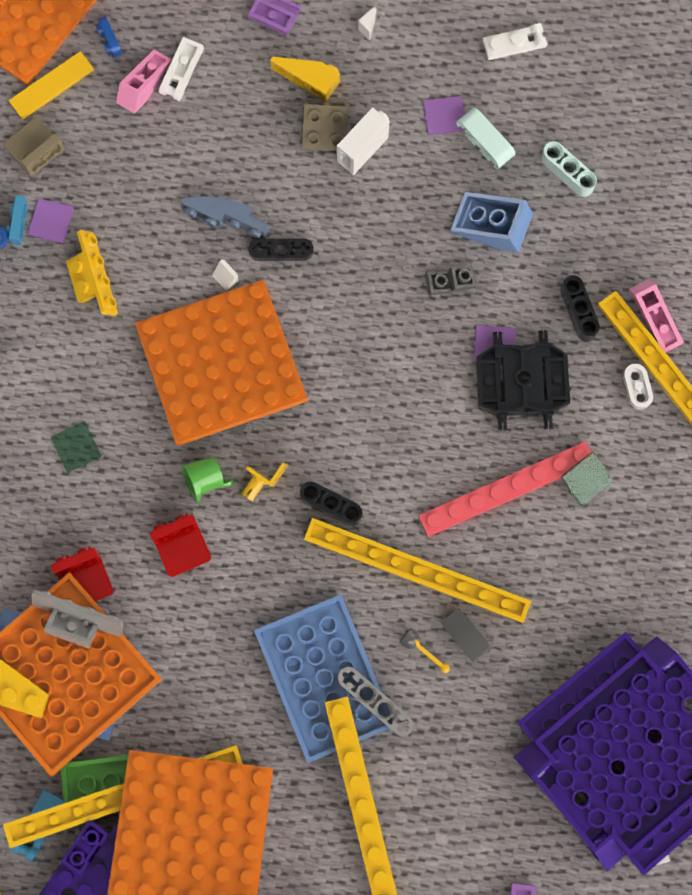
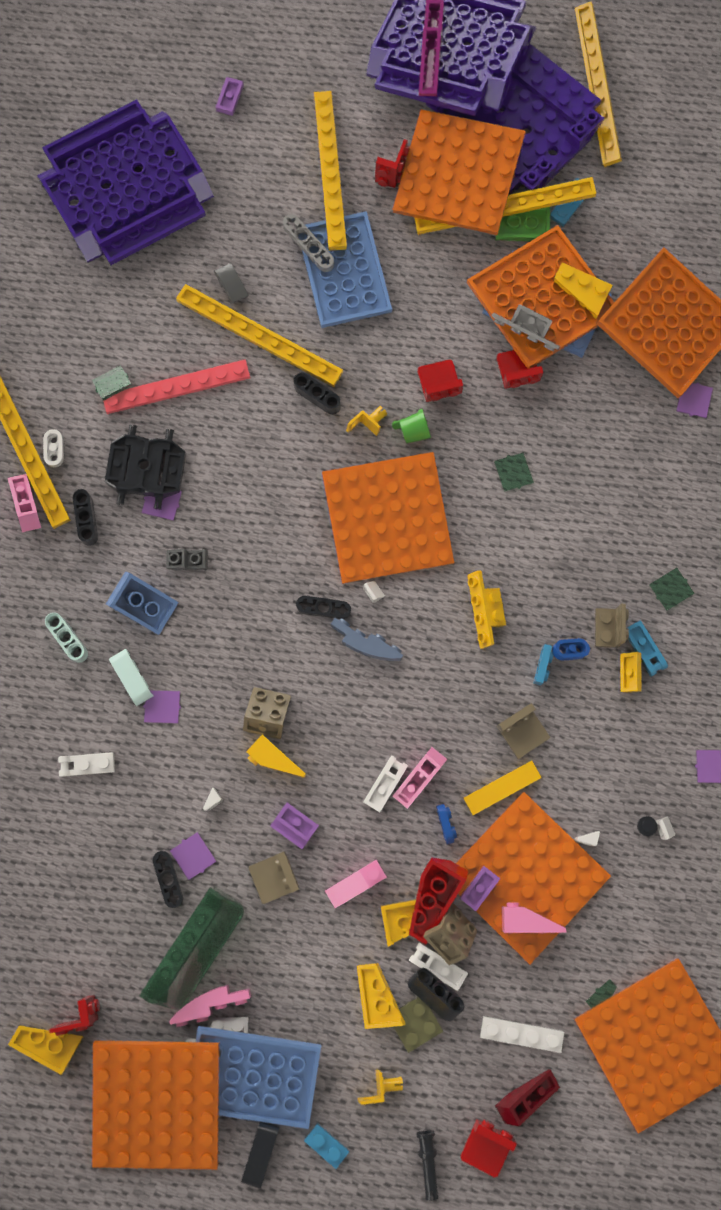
camera: 170 degrees left, 0 degrees up
medium lavender piece [28,198,74,244] -> none
white brick [337,107,390,175] -> none
hinge [399,628,450,673] -> none
none -> red bracket [375,139,410,188]

